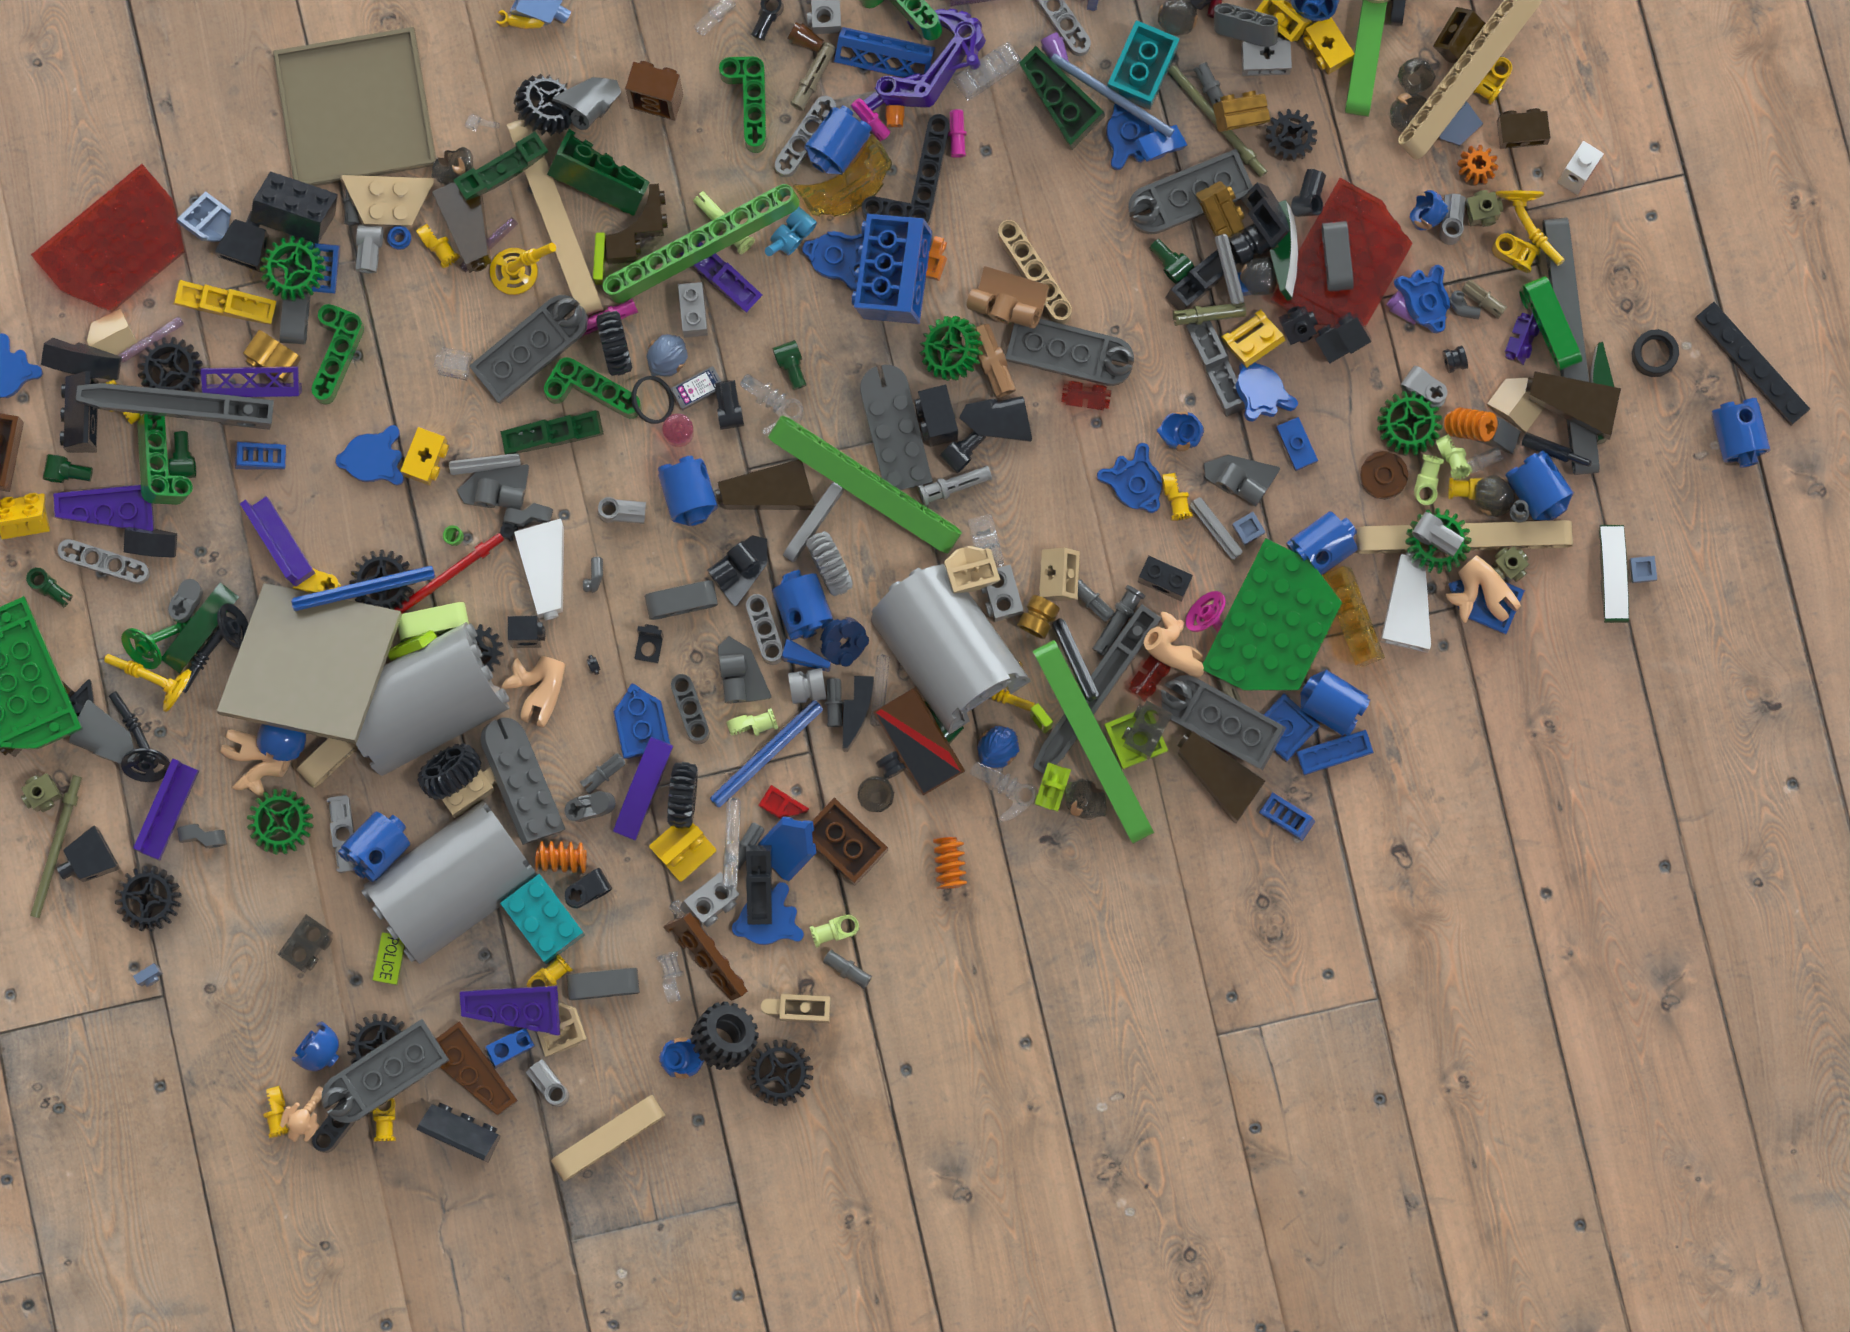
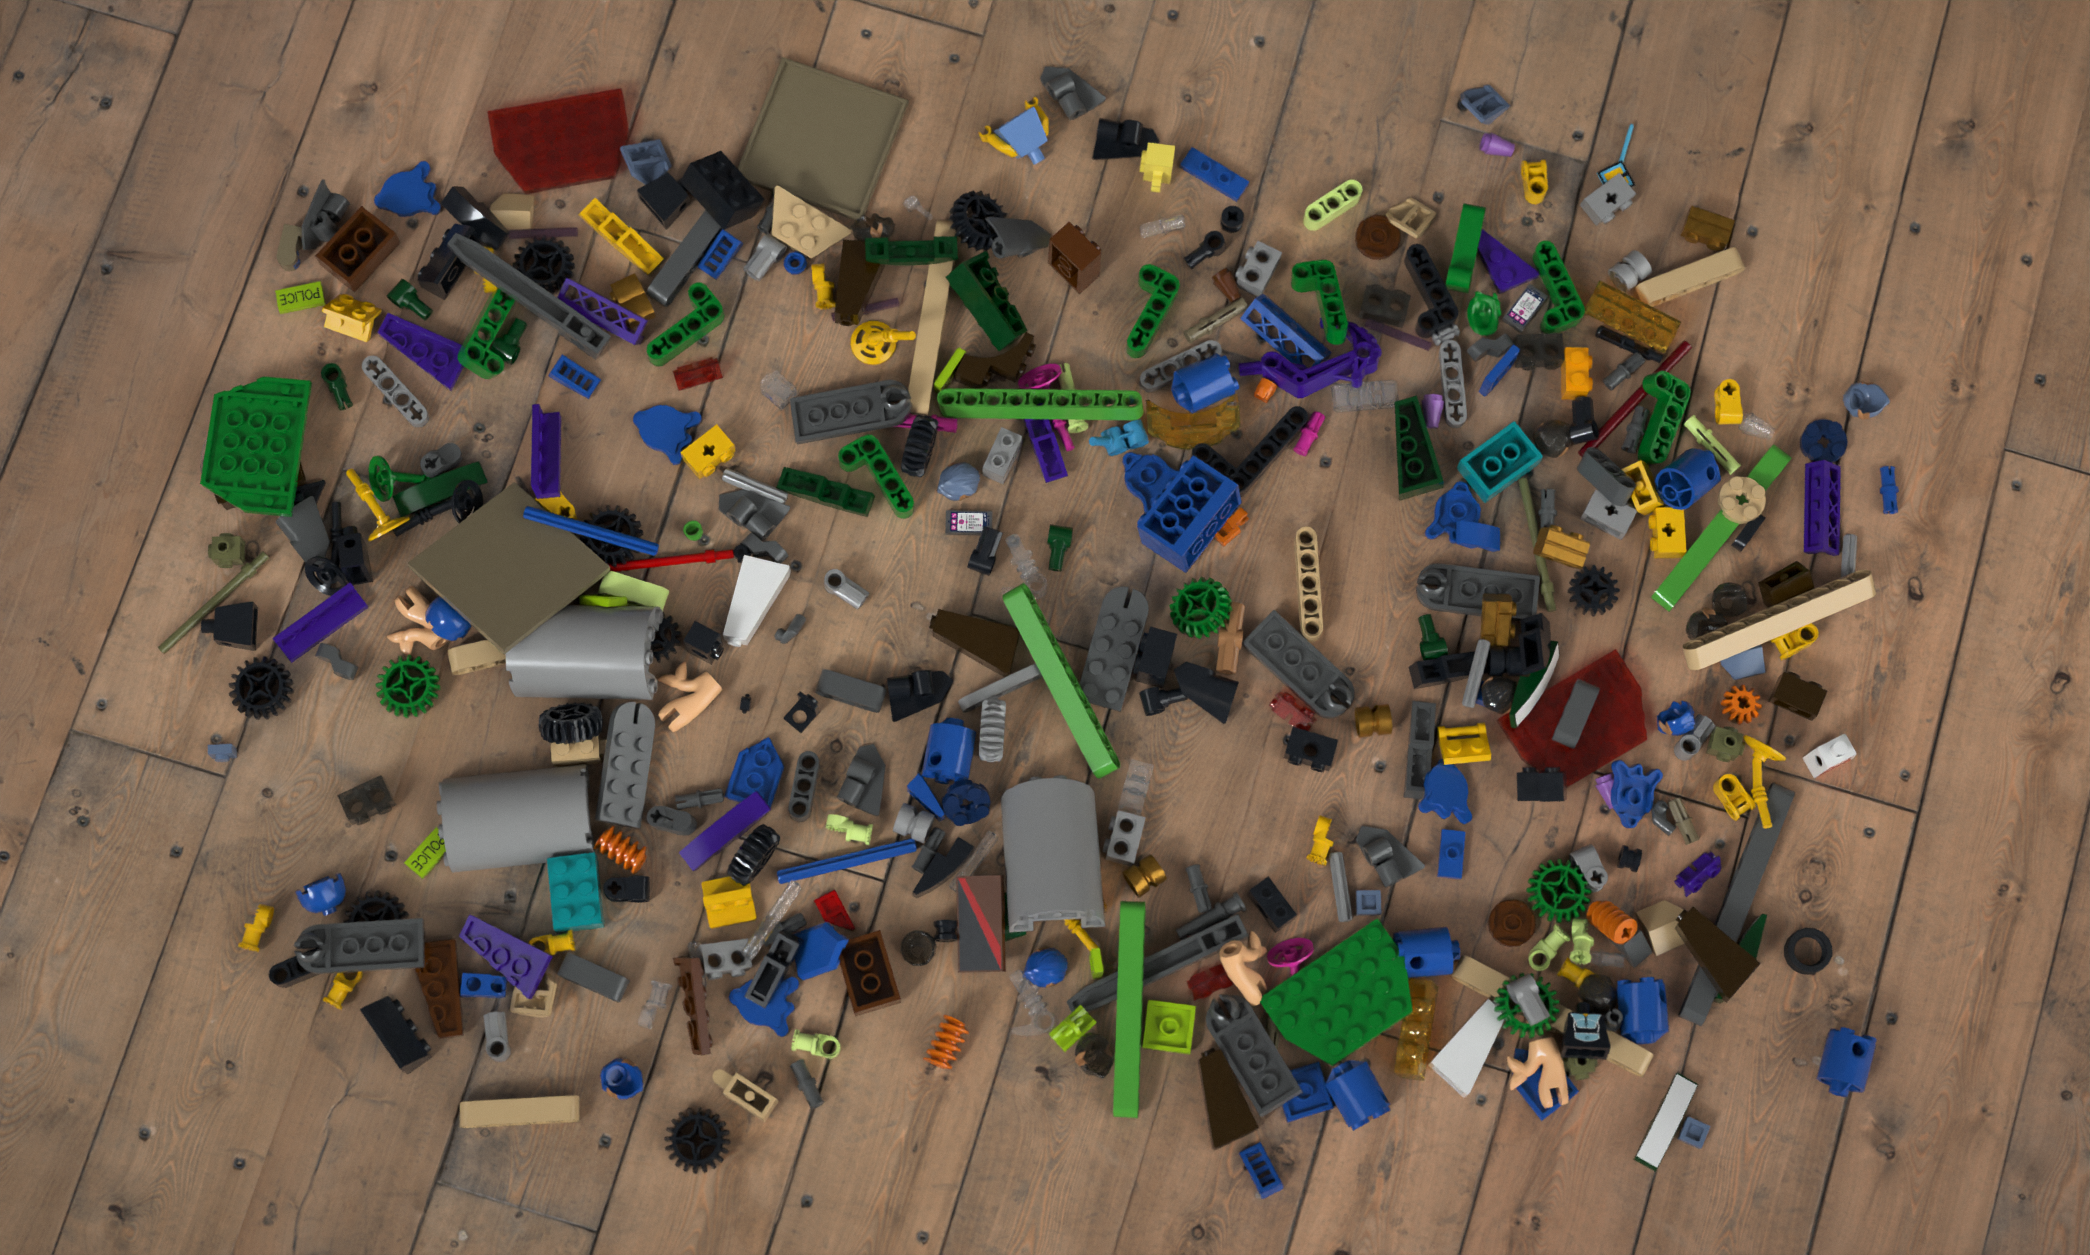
camera: 25 degrees right, 5 degrees down
black slope [123,527,177,558] -> none
green gear [260,236,326,302] -> none
light nougat piece [280,1086,323,1142] -> none
light grey piece [327,795,355,873] -> none
blue cylinder [338,811,410,882] -> none
black piece [631,376,674,424] -> none
blue cylinder [658,456,718,526] -> none
clear pink head [662,413,694,447] -> none
black tyre [690,1002,759,1070] -> none
light grey beam [746,594,783,665] -> none
dark pink axle [851,98,891,141] -> none
light grey pin [918,465,992,506] -> none
tan slope [944,546,1000,593] -> none
medium nougat panel [967,266,1049,329] -> none
tan brick [1039,547,1080,601] -> none
sand blue piece [1051,53,1175,138] -> none
black axle [1052,618,1099,702] -> none
blue tile [1097,443,1162,513] -> none
clear smoke brick [1121,700,1172,760] -> none
blue hair [1157,411,1204,451] -> none
olive pin [1173,302,1246,326] -> none
black brick [1278,306,1318,345] -> none
black piece [1291,169,1326,217] -> none
blue plate [1296,730,1374,776] -> none
green beam [1519,276,1582,371] -> none
black axle [1522,432,1592,467] -> none
black plate [1695,302,1810,426] -> none
none -> black torso [337,526,373,586]
none -> clear red hinge [673,357,723,391]
none -> dark pink dish [1018,364,1075,451]
none -> black brick [1283,727,1338,773]
none -> pearl gold wheel [1354,704,1393,738]
none -> black torso [1560,1002,1611,1060]

